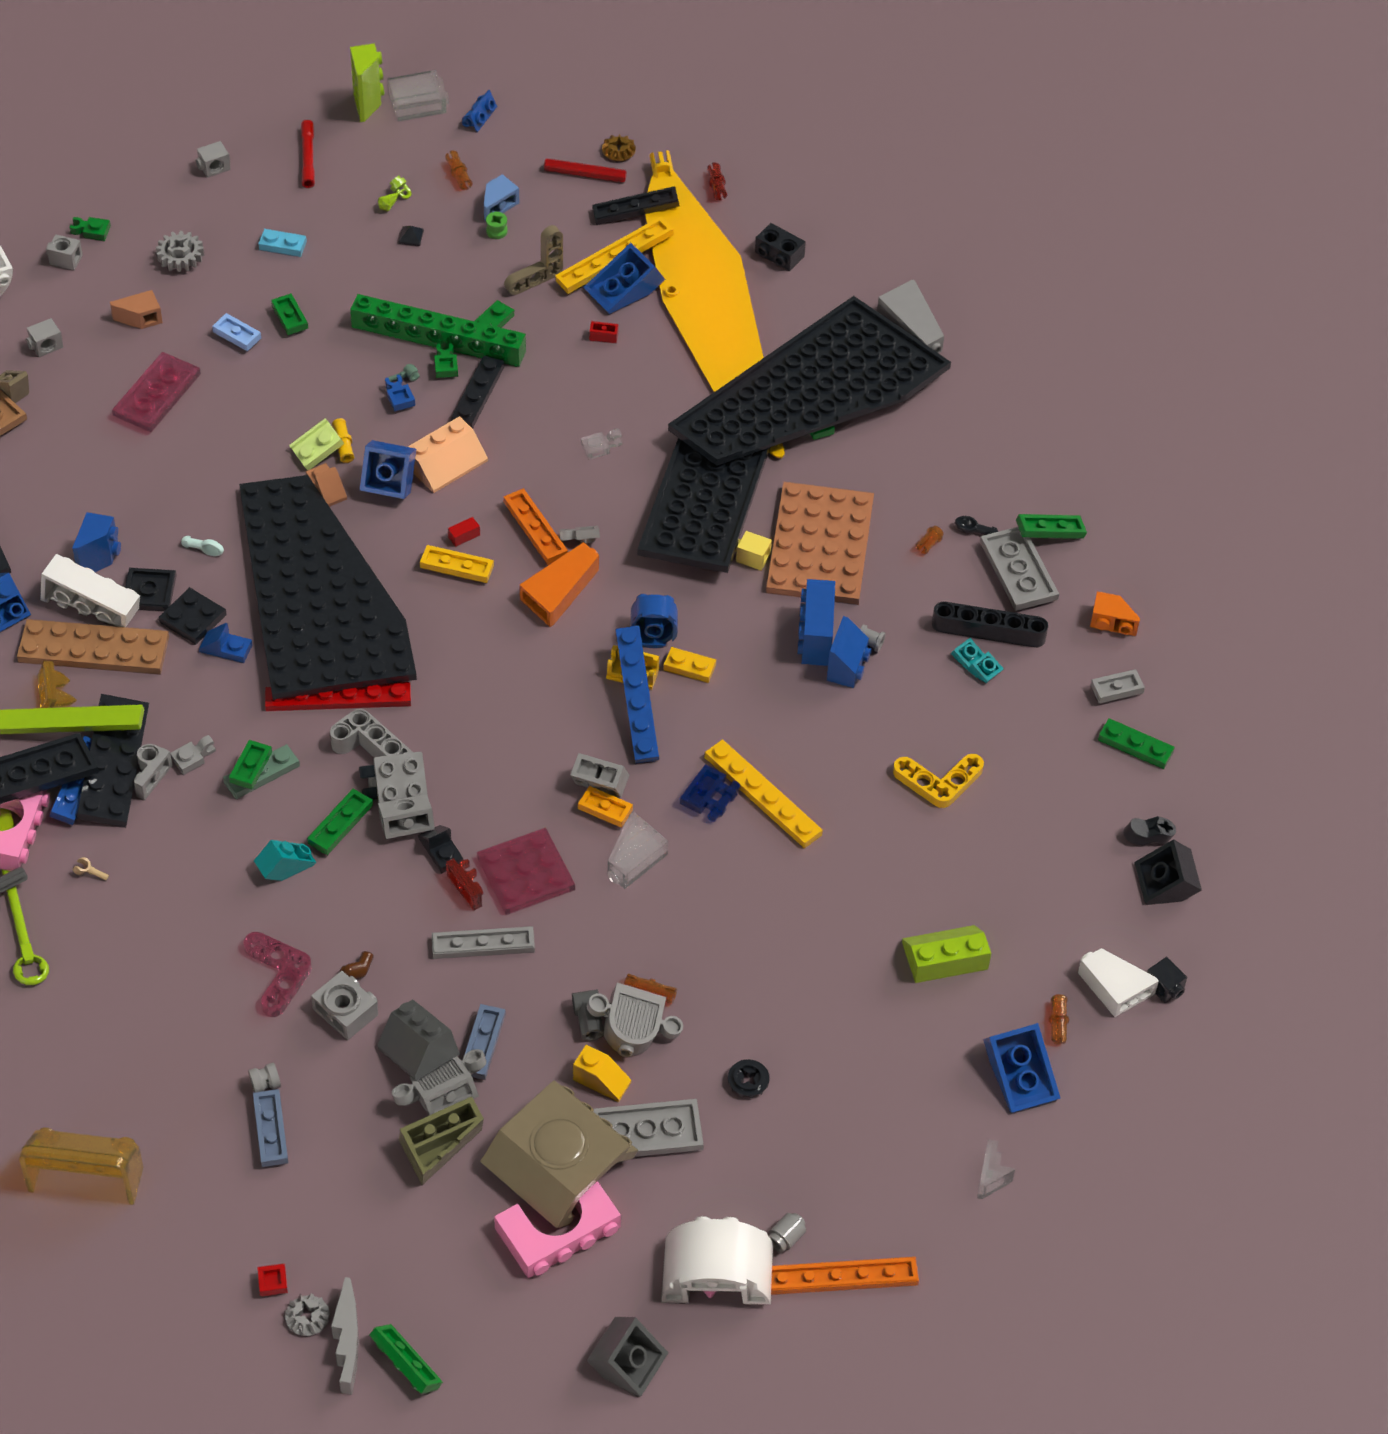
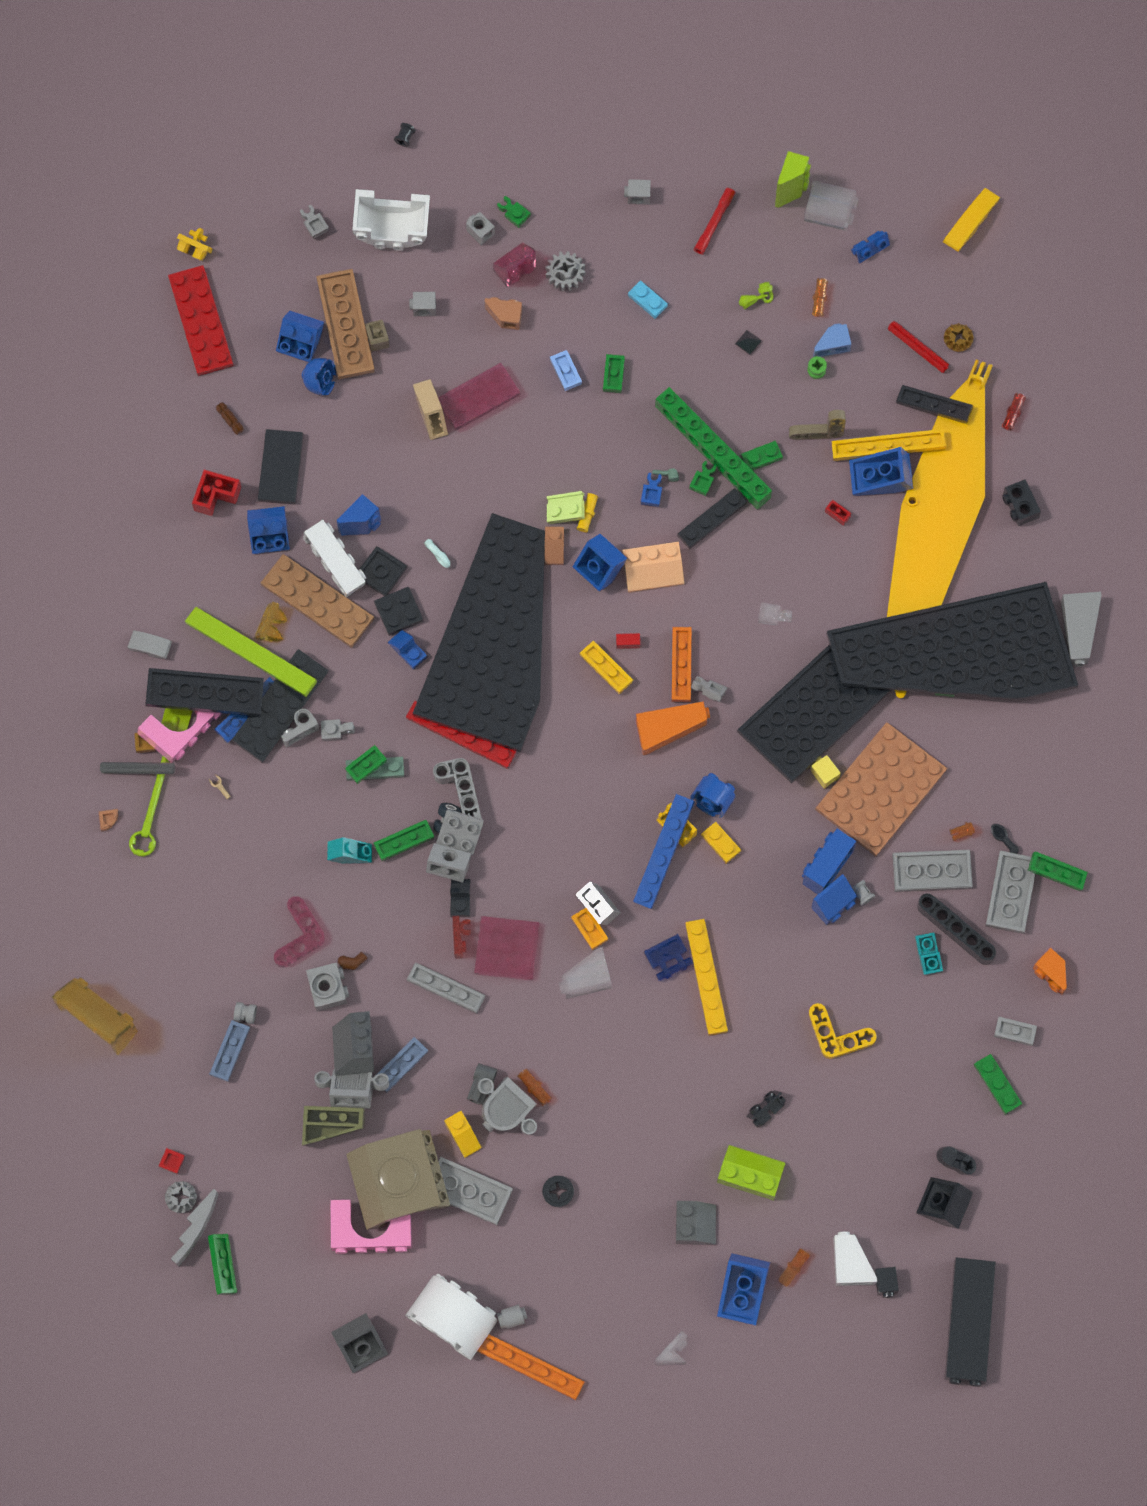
camera: 35 degrees right, 20 degrees up
none -> tan slope [413,379,448,440]
none -> clear pink slope [493,243,536,287]
none -> dark grey slope [676,1201,716,1245]
none -> black hinge [746,1090,786,1128]
none -> light grey tile [892,850,973,892]
none -> yellow slope [943,188,1000,252]
none -> black brick [944,1257,996,1387]

